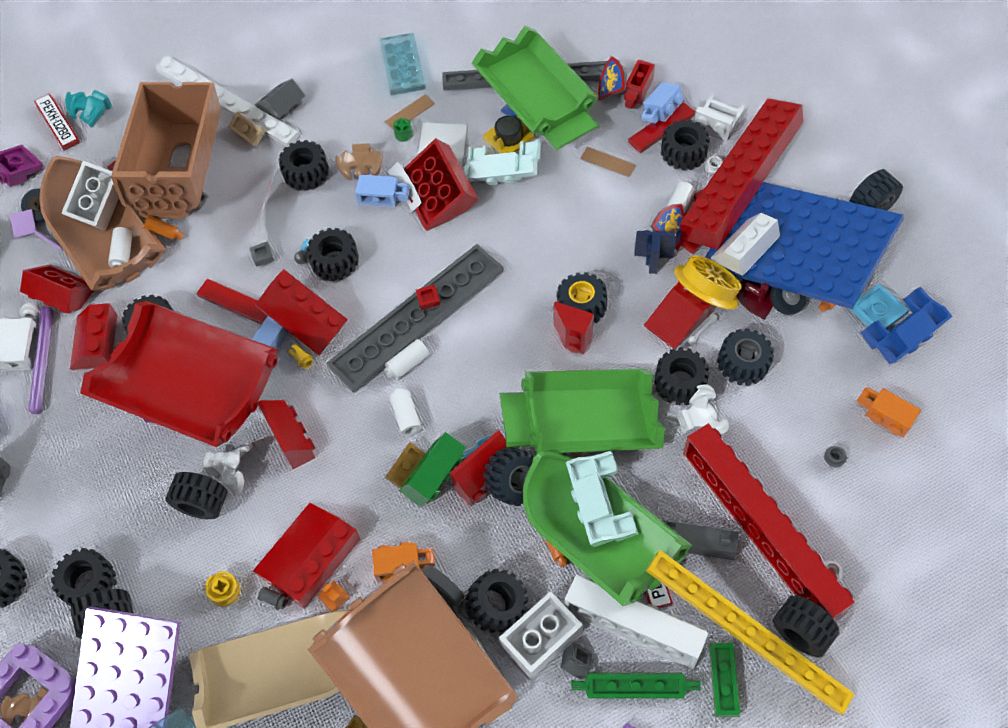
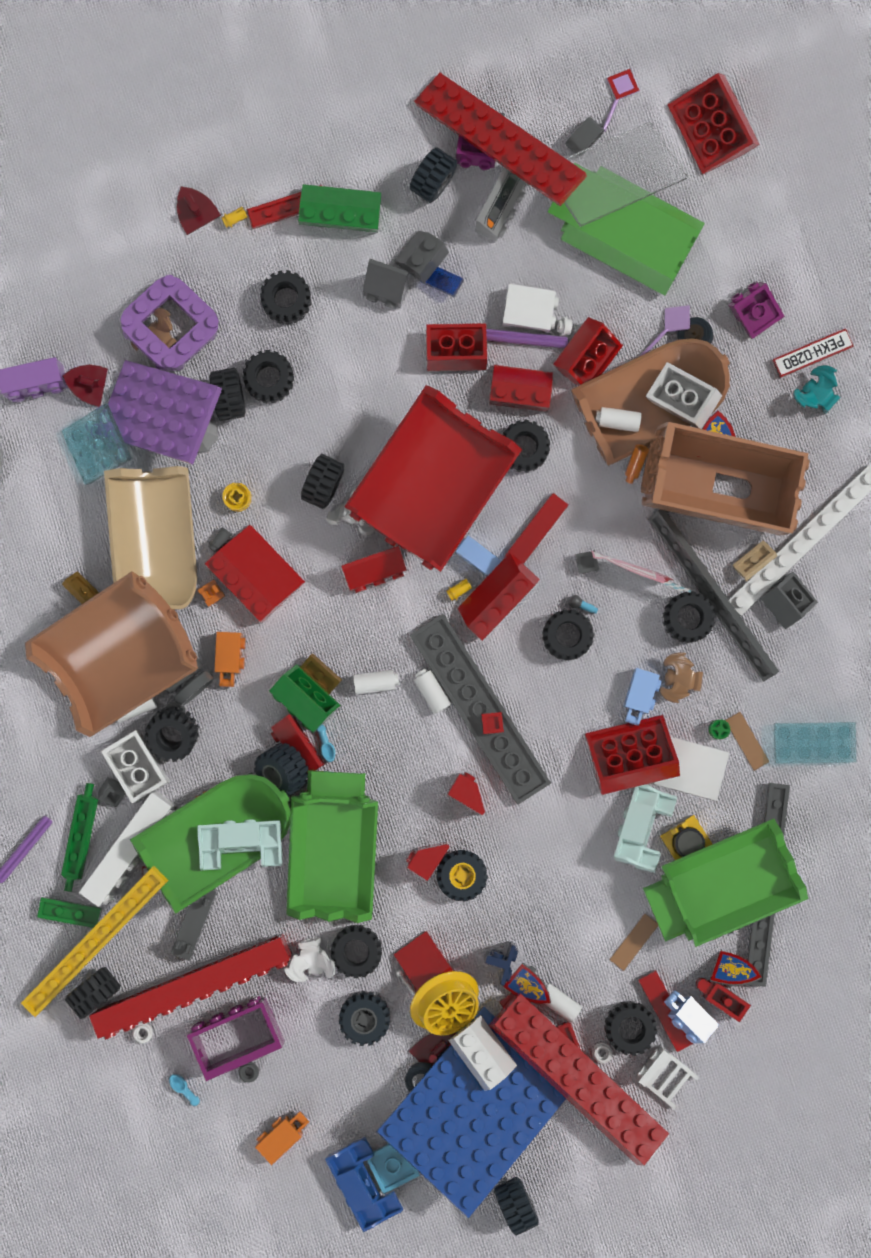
camera: 90 degrees right, 25 degrees up
white sticker [388,162,421,213] -> none
none -> medium azure piece [169,1074,200,1106]
none -> magenta hose [187,996,285,1081]
none -> red slope [426,323,487,371]
none -> red slope [447,772,485,815]
none -> dark grey plate [648,509,779,682]

